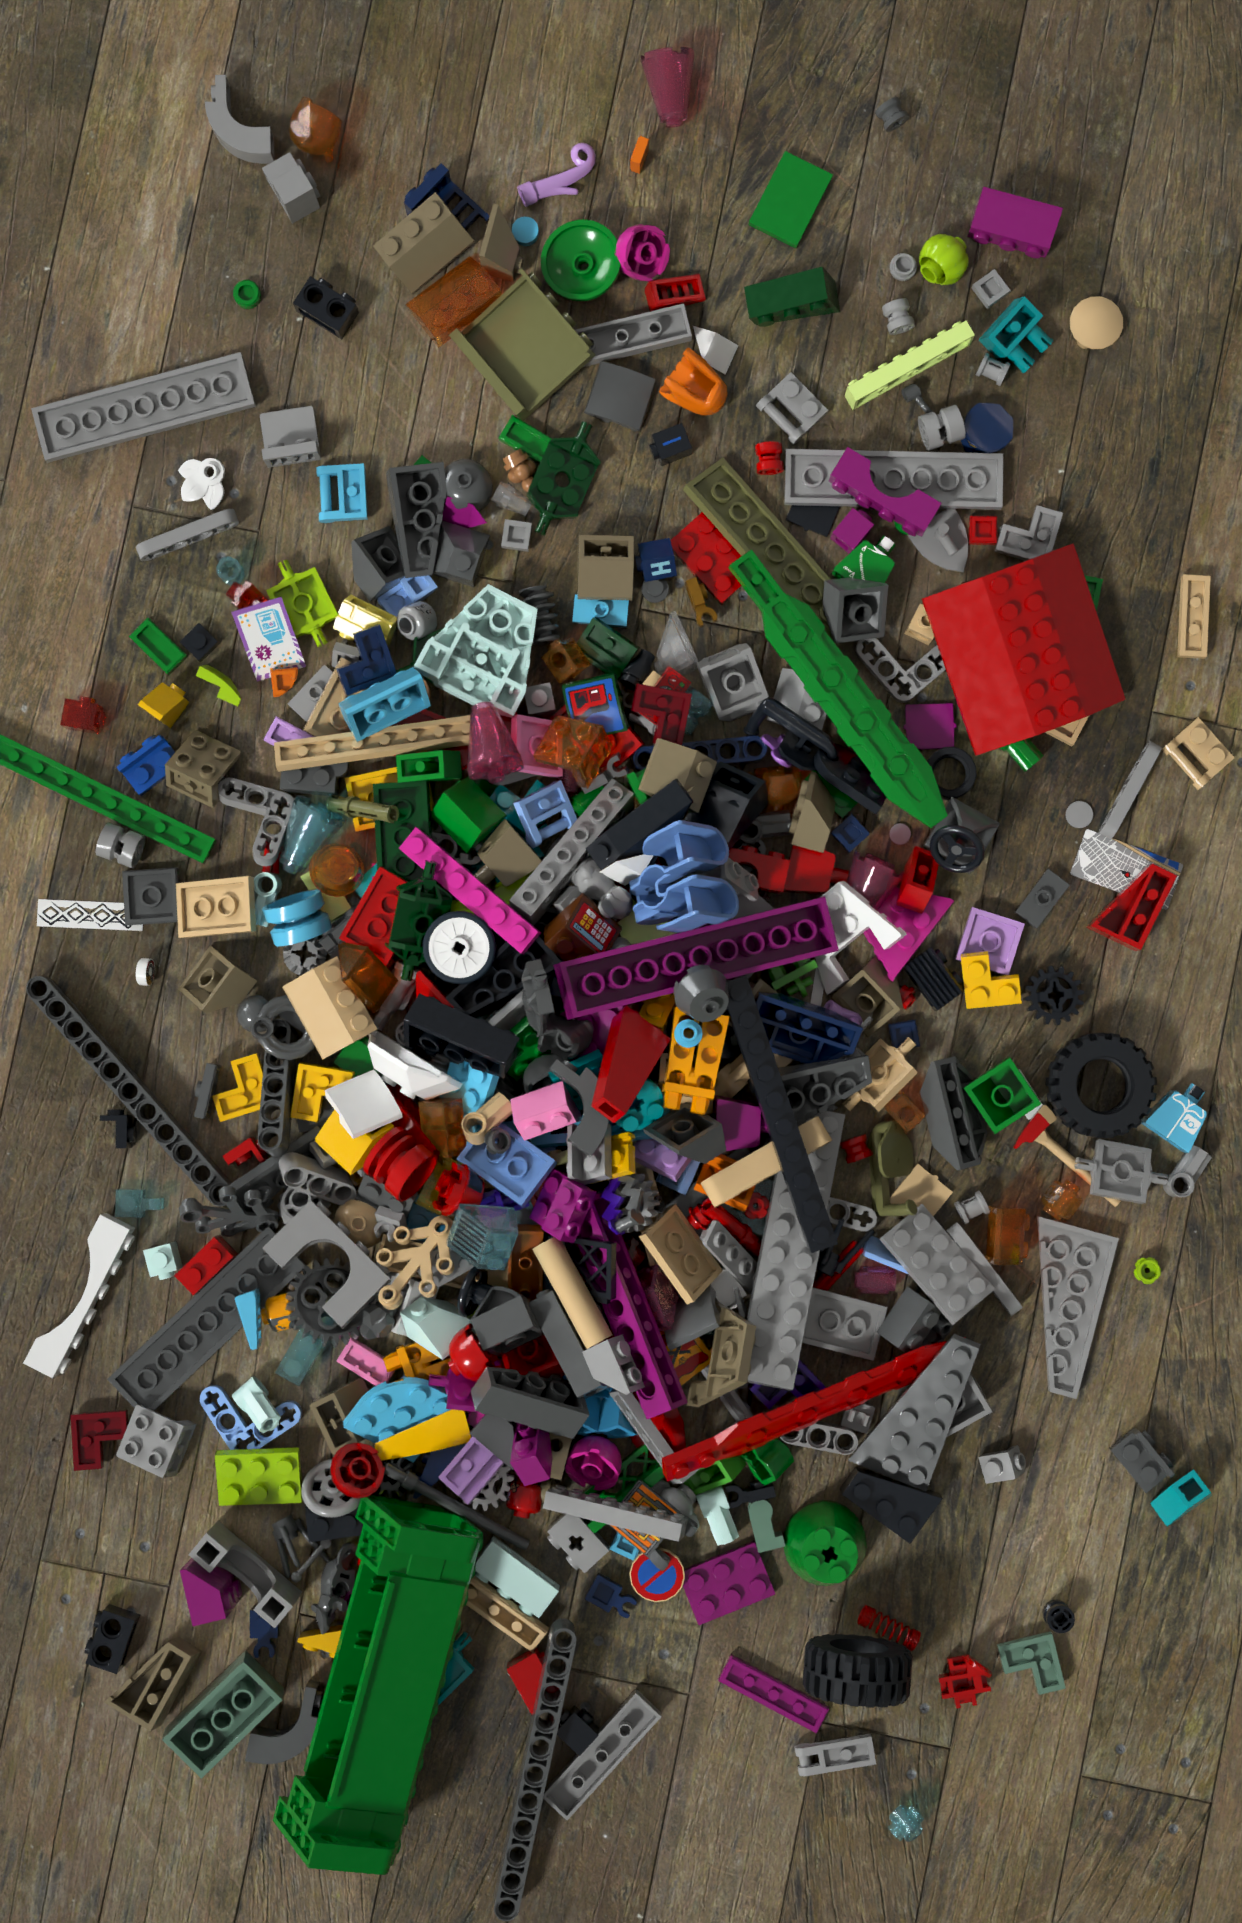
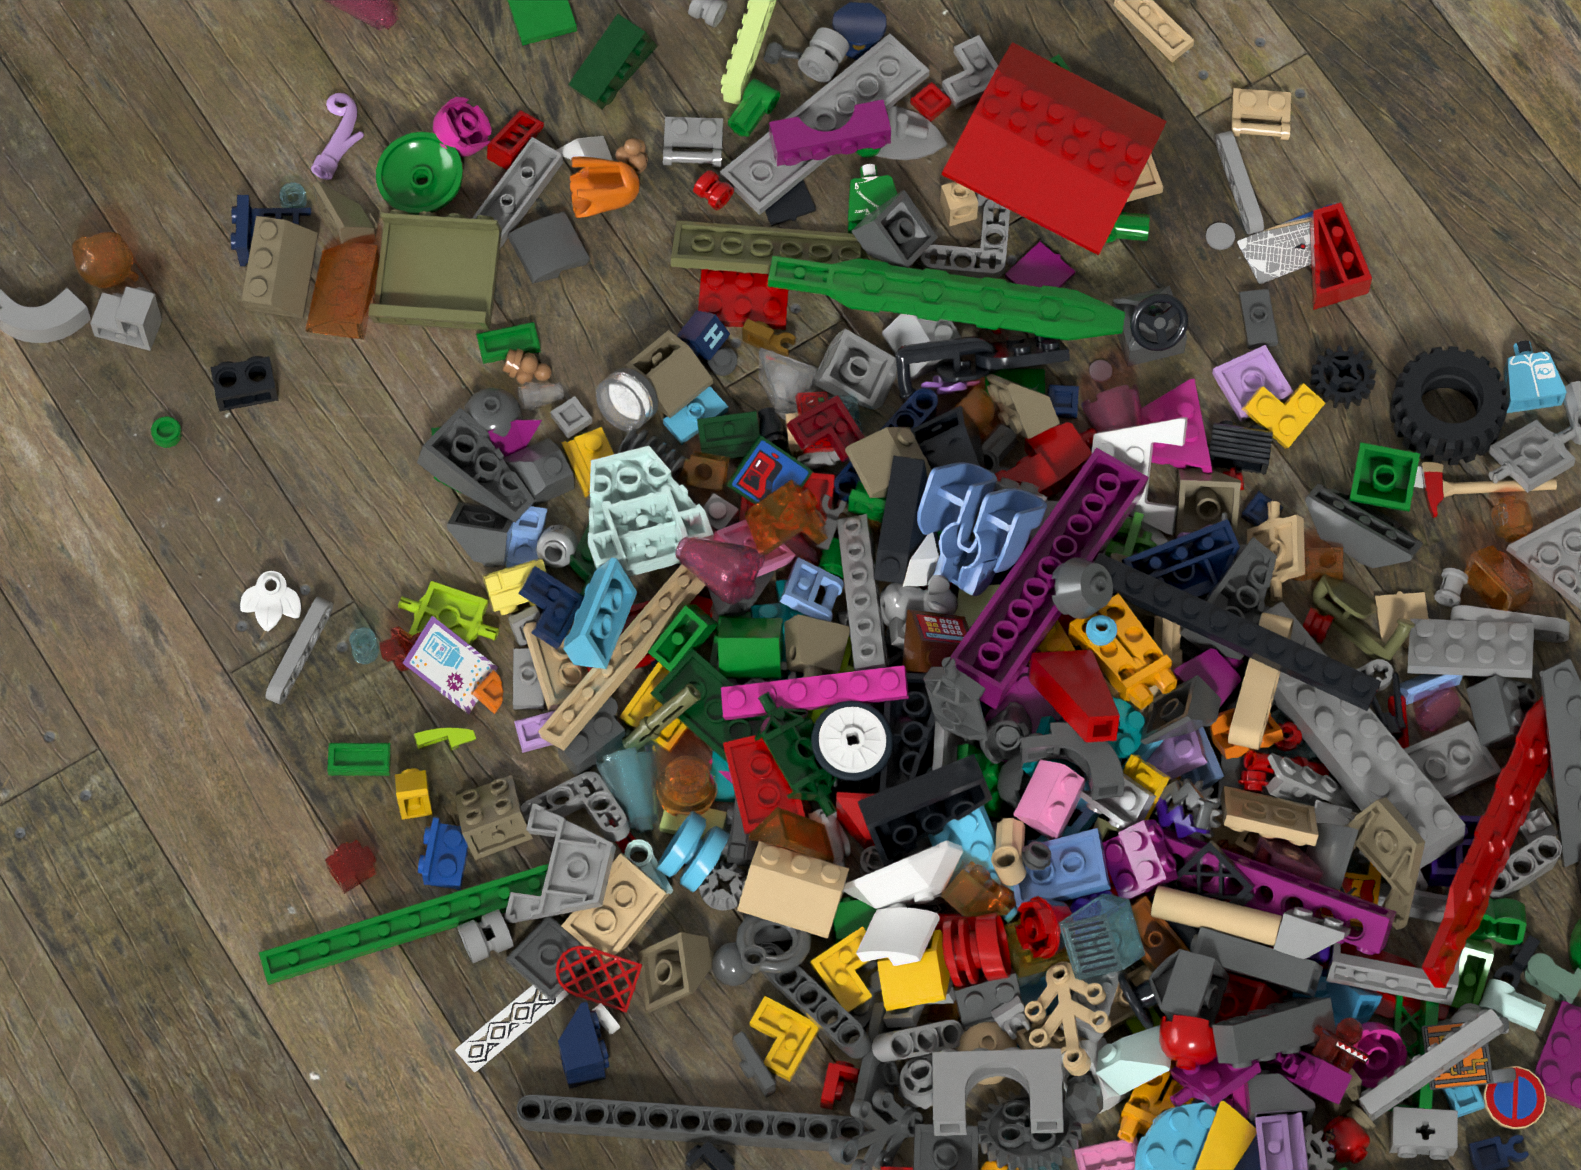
camera: 50 degrees left, 20 degrees down
light grey plate [31,352,256,463] -> none
black plate [180,623,220,662] -> none
light grey bracket [260,406,321,468] -> none
medium azure plate [316,463,368,523] -> none
medium azure tile [512,217,539,246] -> none
dark green plate [526,421,601,536] -> none
orange tile [630,136,649,174] -> none
black brick [649,423,692,466] -> none
magenta brick [830,508,874,554] -> none
red brick [896,846,939,914] -> none
black tyre [927,747,977,800] -> none
none -> clear light blue bush [279,183,307,208]
none -> light grey wing [504,804,616,923]
none -> red window [555,945,643,1013]
none -> dark blue slope [558,1002,610,1089]
none -> yellow plate [561,427,614,497]
none -> clear piece [596,368,658,432]
none -> medium nougat piece [615,138,648,175]
none -> green piece [728,78,781,137]
none -> clear red hips [1312,1017,1370,1073]

